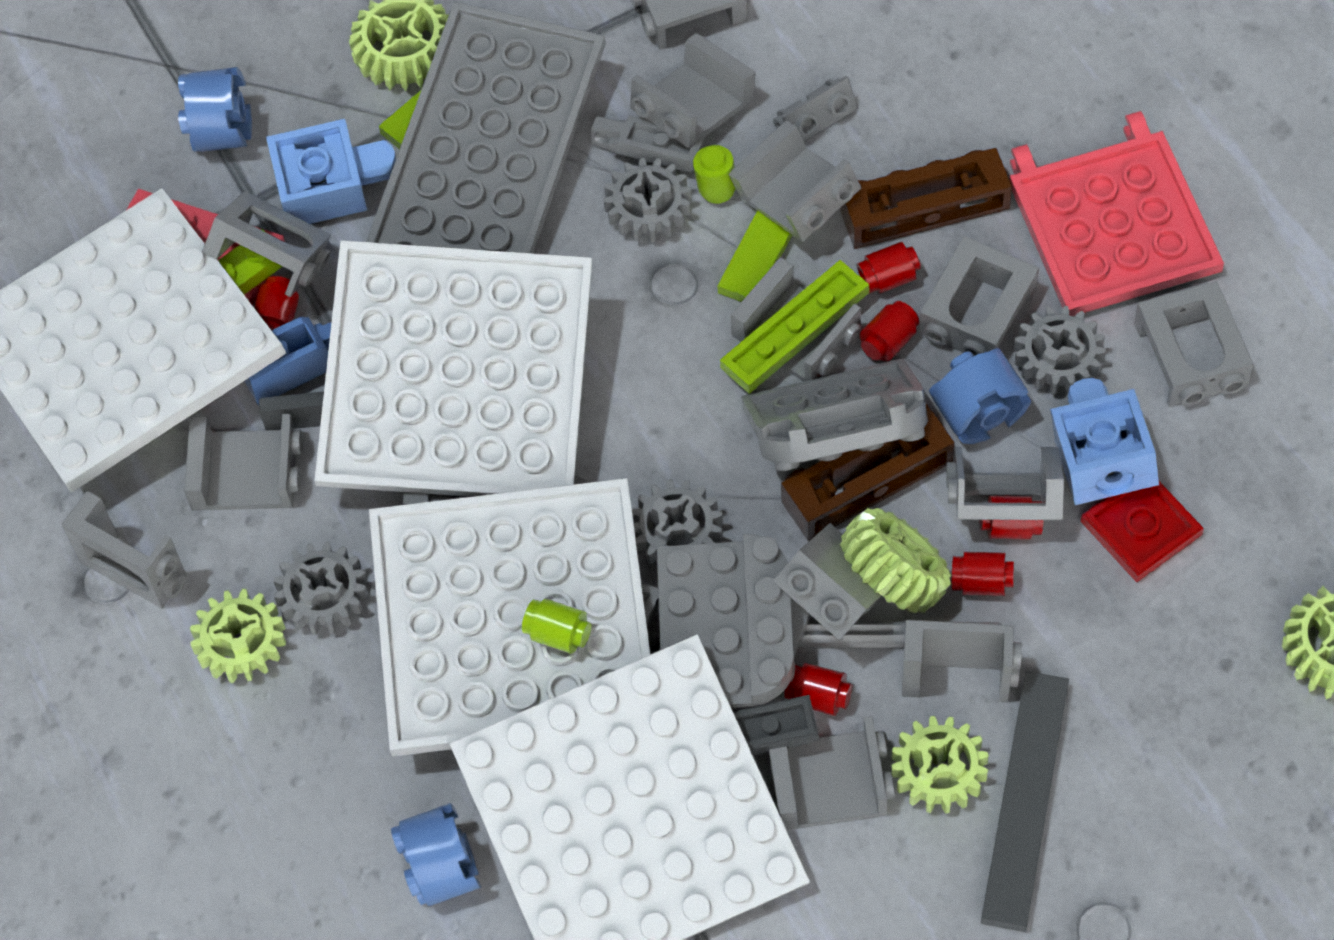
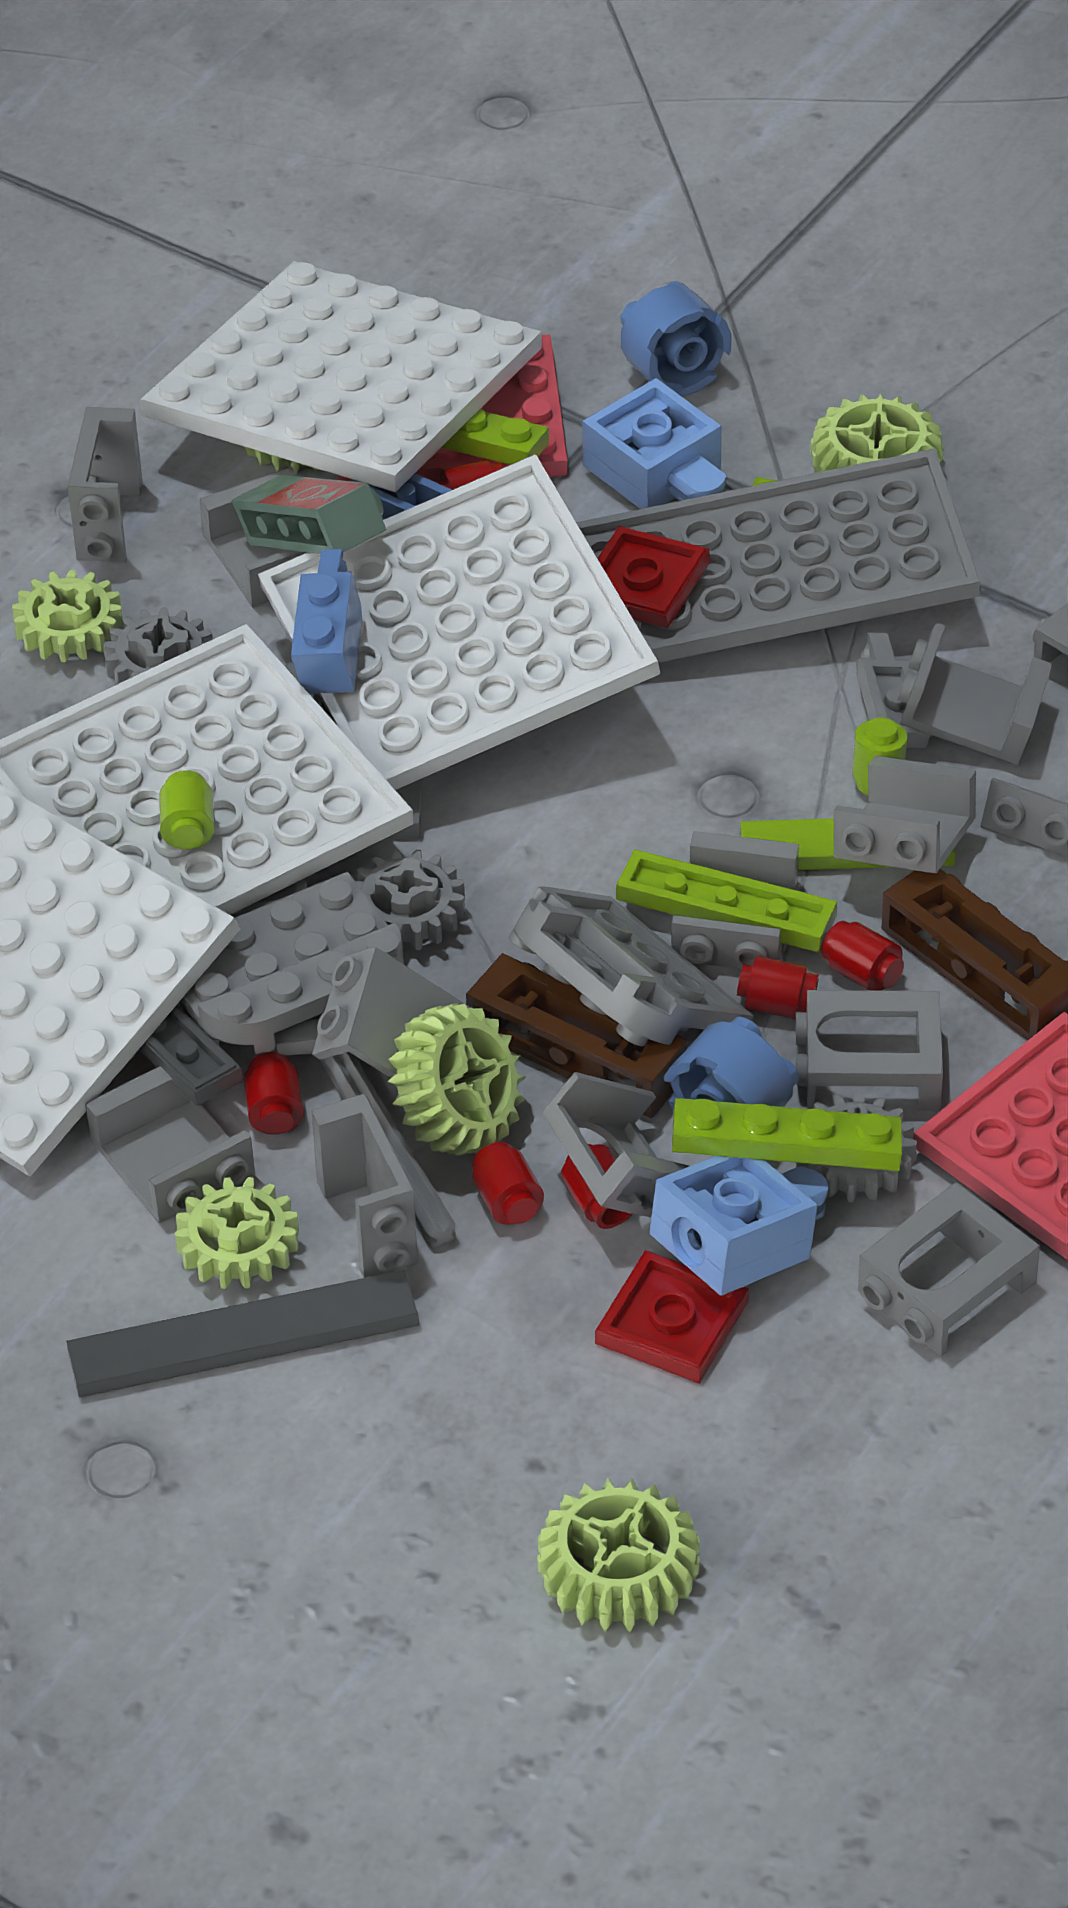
camera: 60 degrees right, 15 degrees down
light grey panel [202,191,331,297] -> none
light grey gear [603,158,692,242] -> none
none -> sand green brick [232,475,387,554]
none -> medium blue hinge [291,549,362,694]
none -> red tile [597,526,711,628]
none -> lime plate [672,1098,902,1171]

